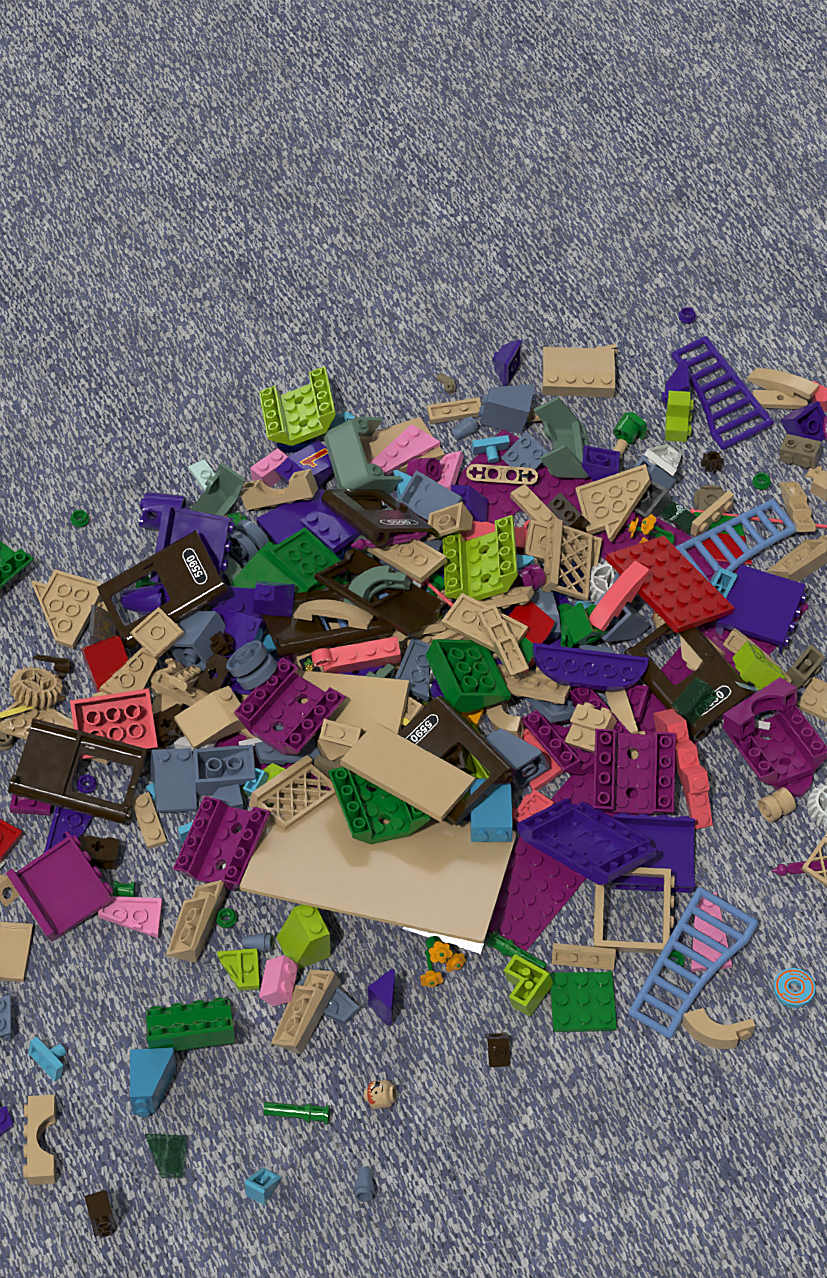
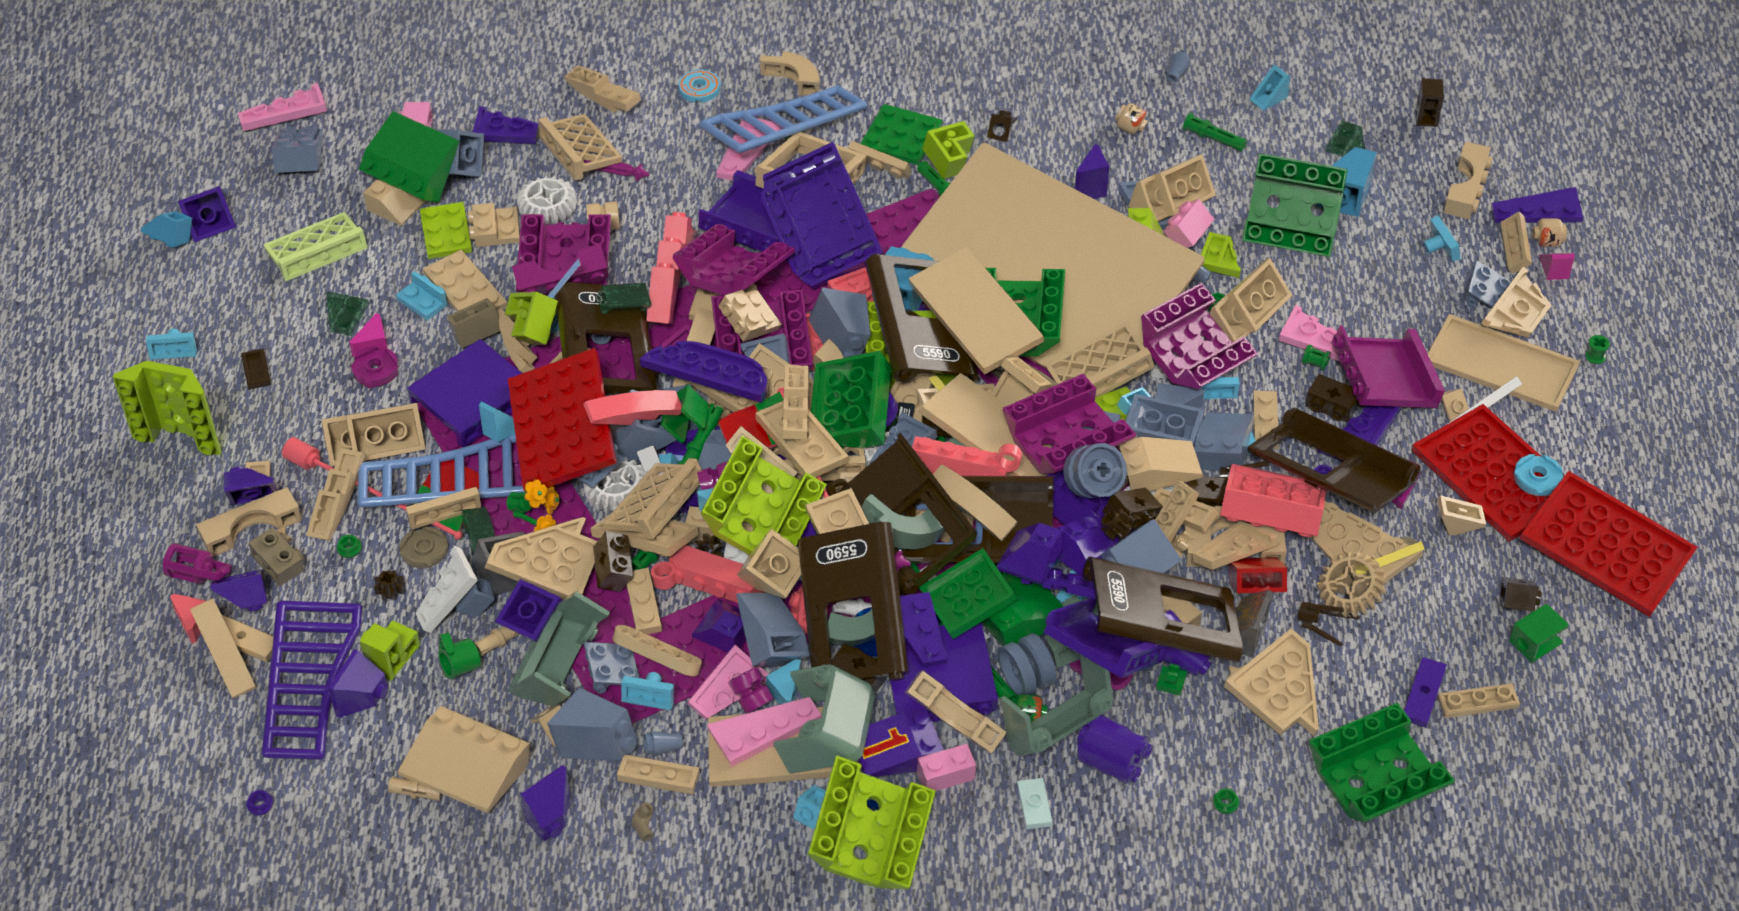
camera: 155 degrees left, 5 degrees down
tan plate [130,607,185,660] -> none

